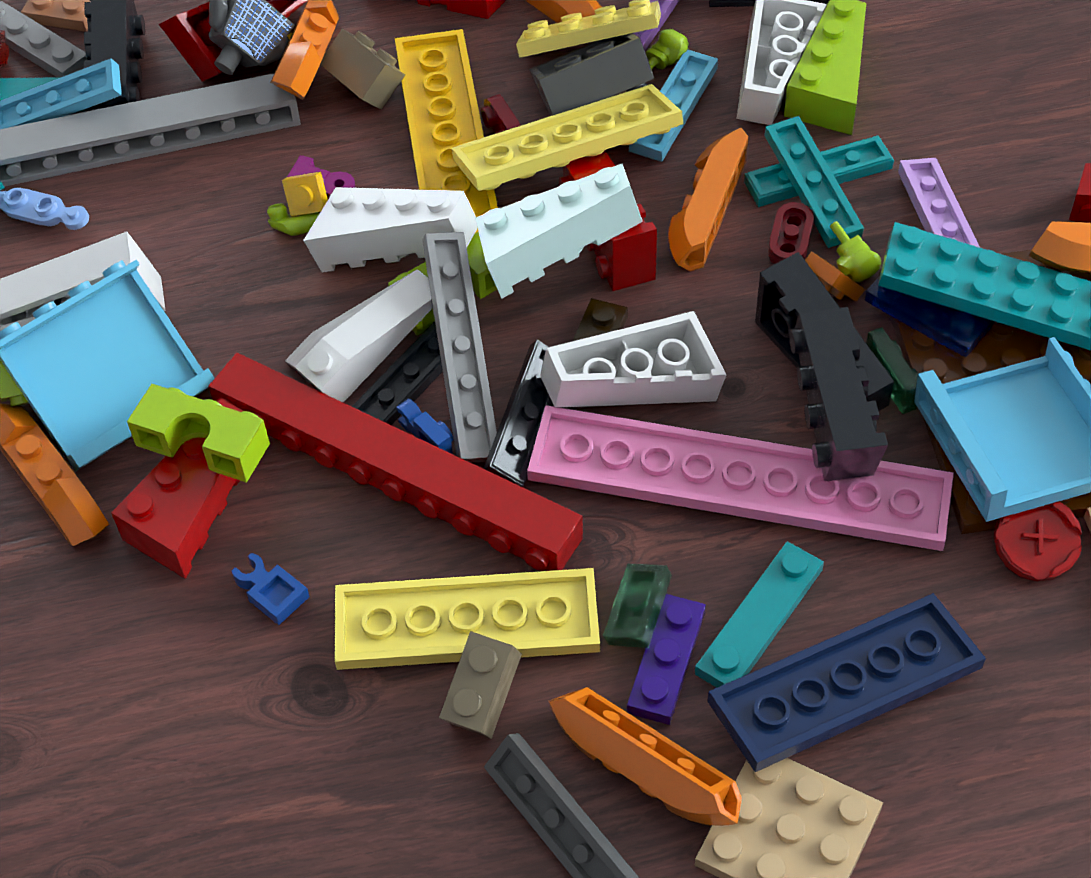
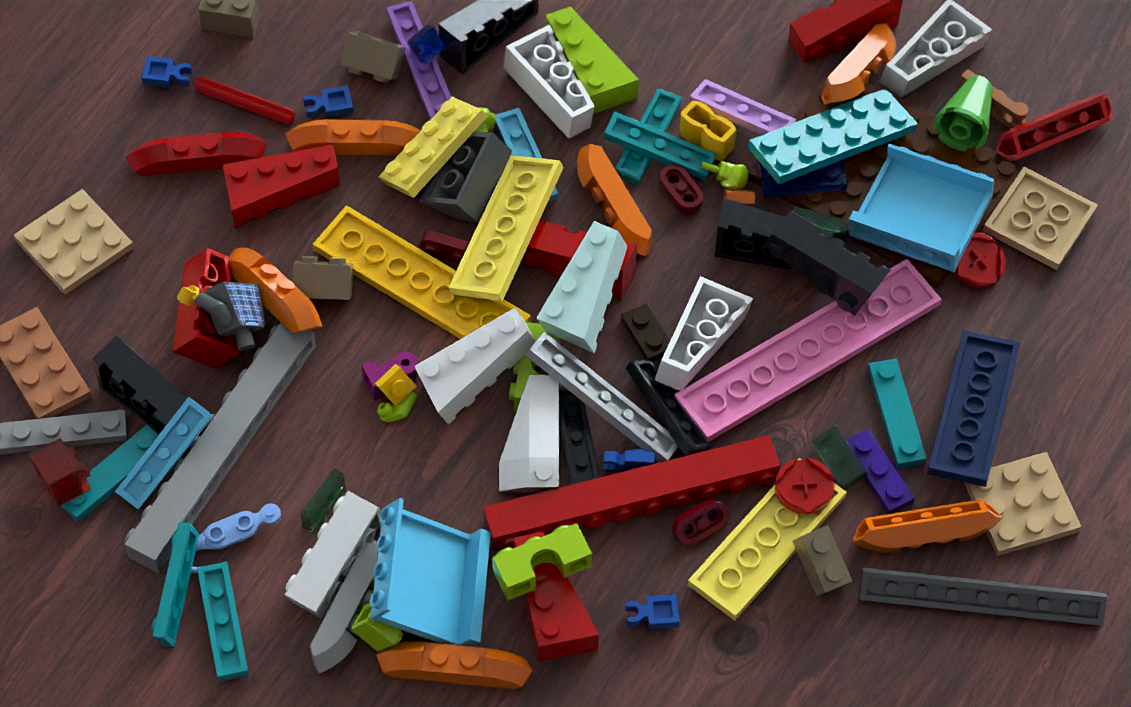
camera: 50 degrees left, 5 degrees up
none -> clear green plate [300,469,347,532]
none -> dark red plate [672,499,729,545]
none -> yellow brick [679,100,736,161]
none -> red tile [775,458,835,515]

